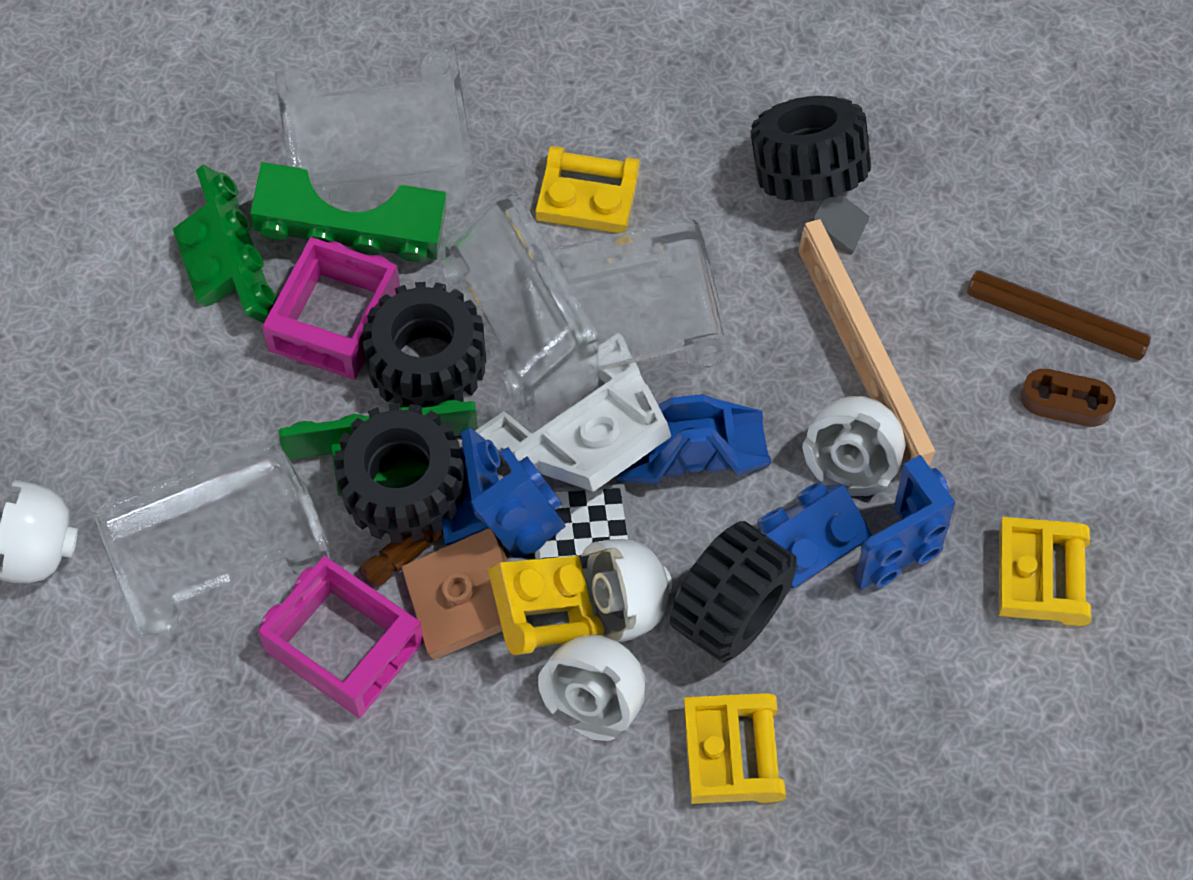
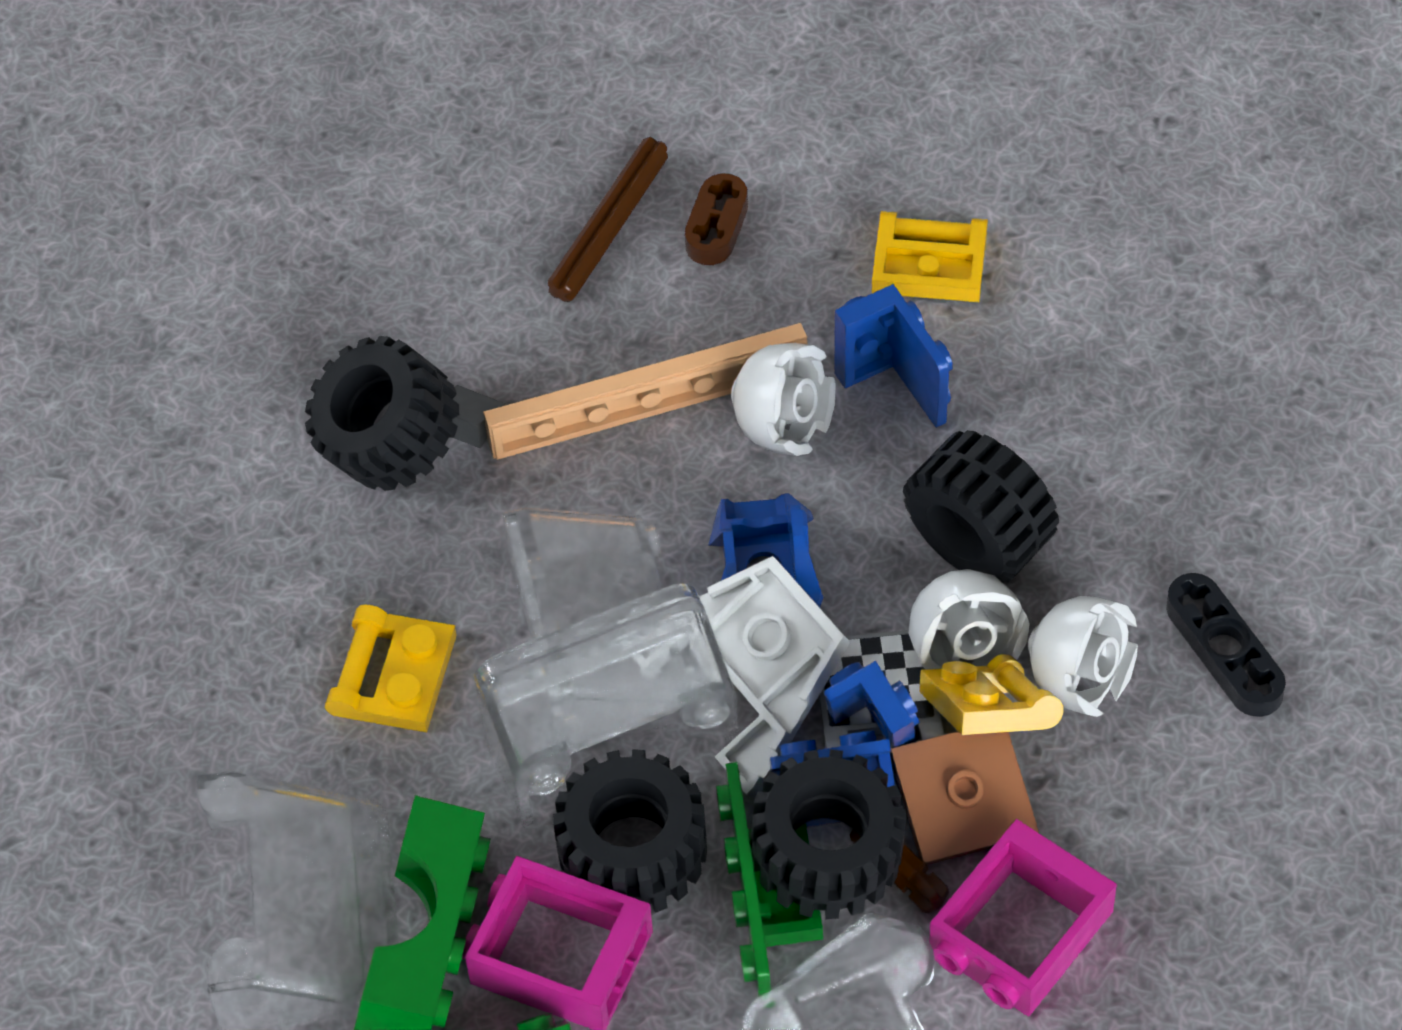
camera: 85 degrees left, 5 degrees down
yellow plate [683,693,787,804] -> none
blue bracket [757,481,873,588] -> none
none -> black beam [1166,573,1286,717]

